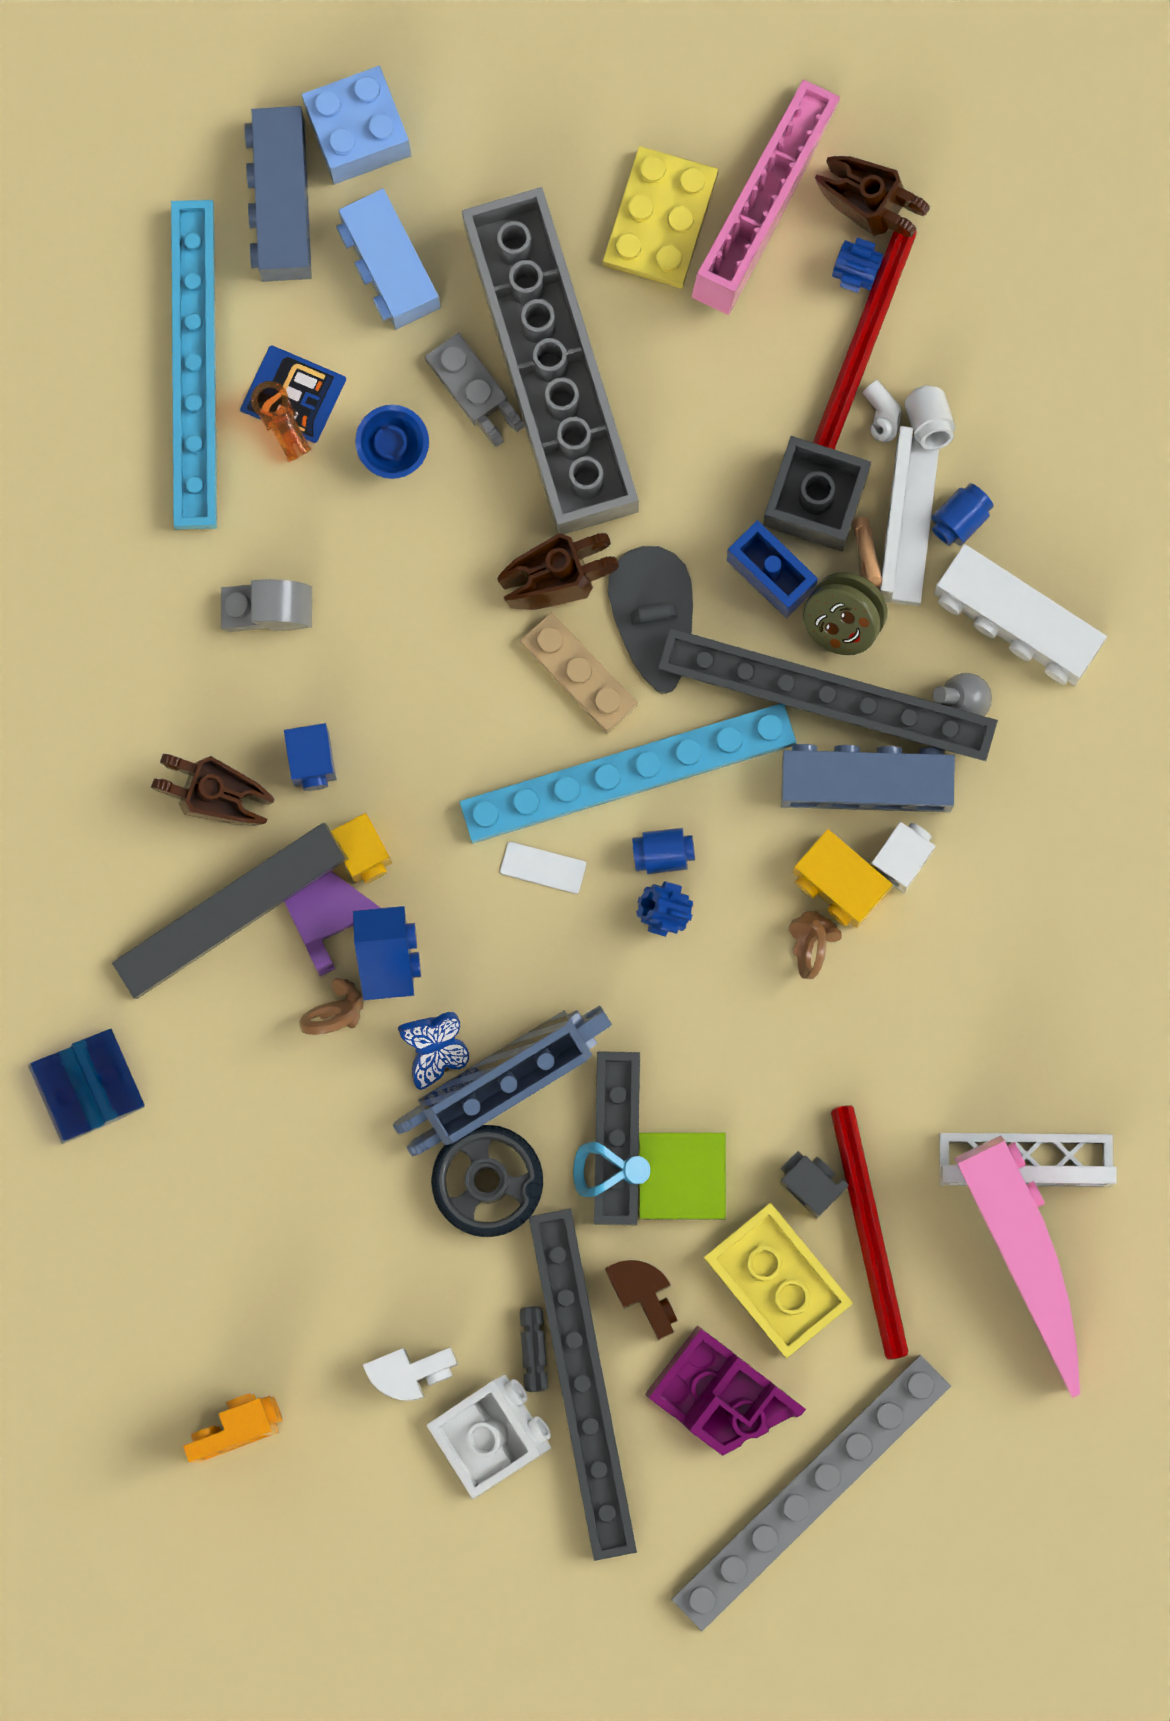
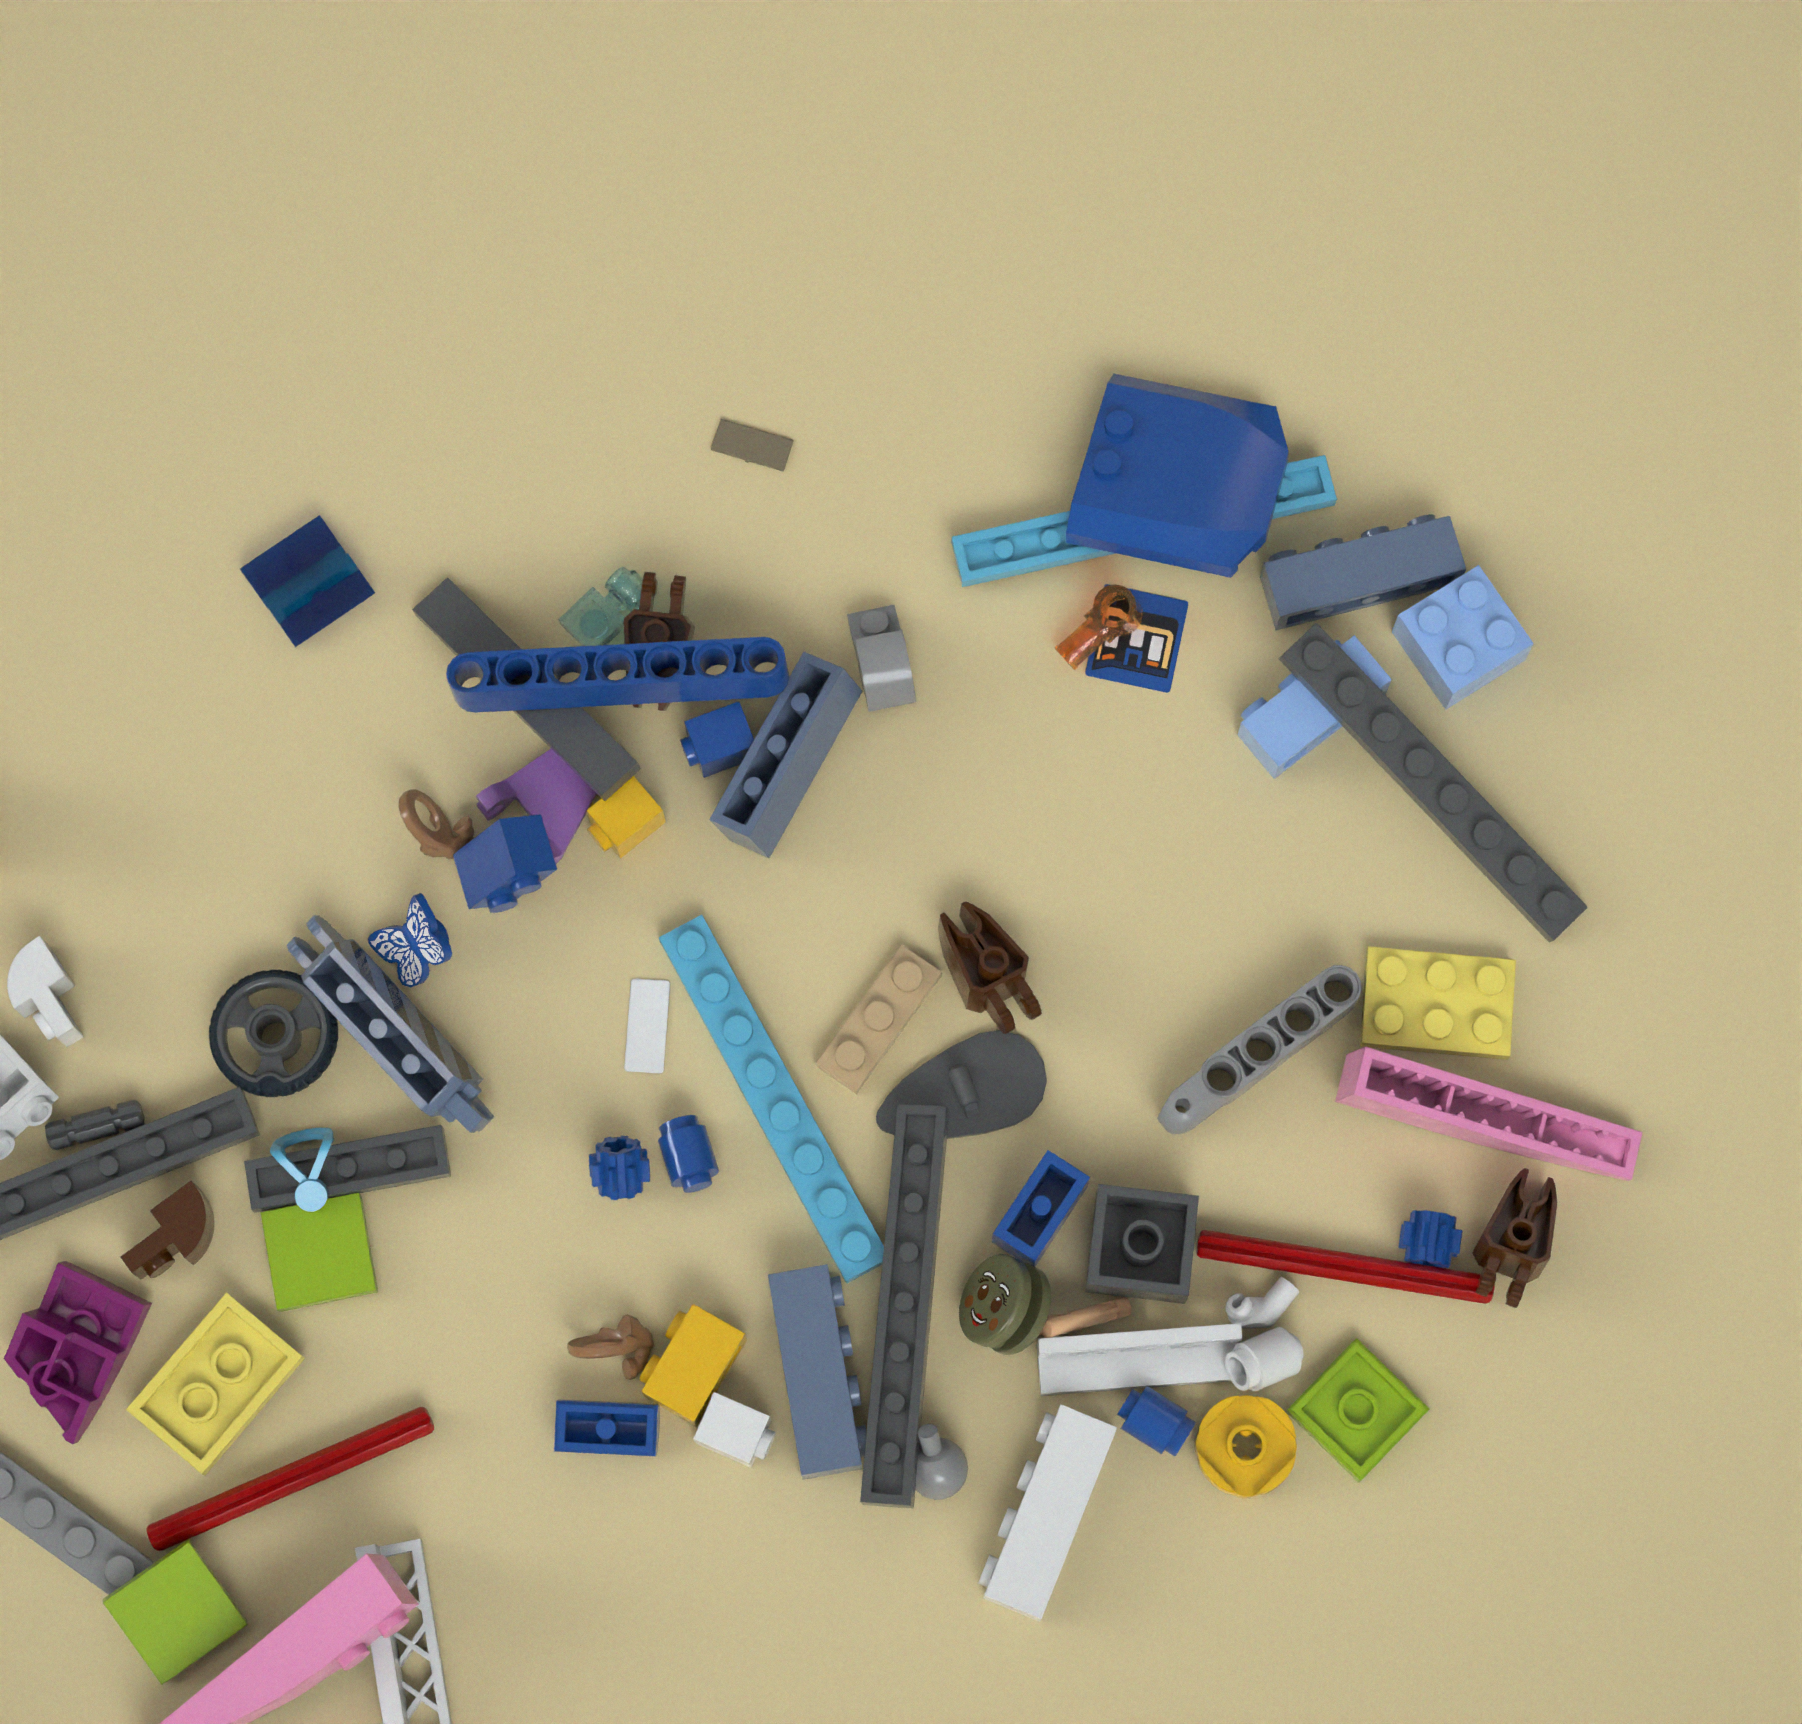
camera: 75 degrees right, 5 degrees down
blue helmet [355,404,429,479] -> none
light grey hinge [425,332,525,447] -> none
light grey brick [462,187,639,534] -> none
dark grey brick [780,1151,849,1219] -> none
none -> lime tile [103,1539,248,1685]
none -> blue beam [446,637,789,713]
none -> blue brick [554,1399,660,1456]
none -> clear light blue plate [558,567,643,646]
none -> sand blue brick [709,652,862,858]
none -> dark tan window [711,419,794,472]
none -> blue wedge [1066,373,1289,578]
none -> light grey piece [1157,965,1362,1134]
none -> yellow plate [1194,1395,1297,1498]
none -> dark grey plate [1278,623,1588,942]
none -> lime tile [1285,1338,1430,1483]

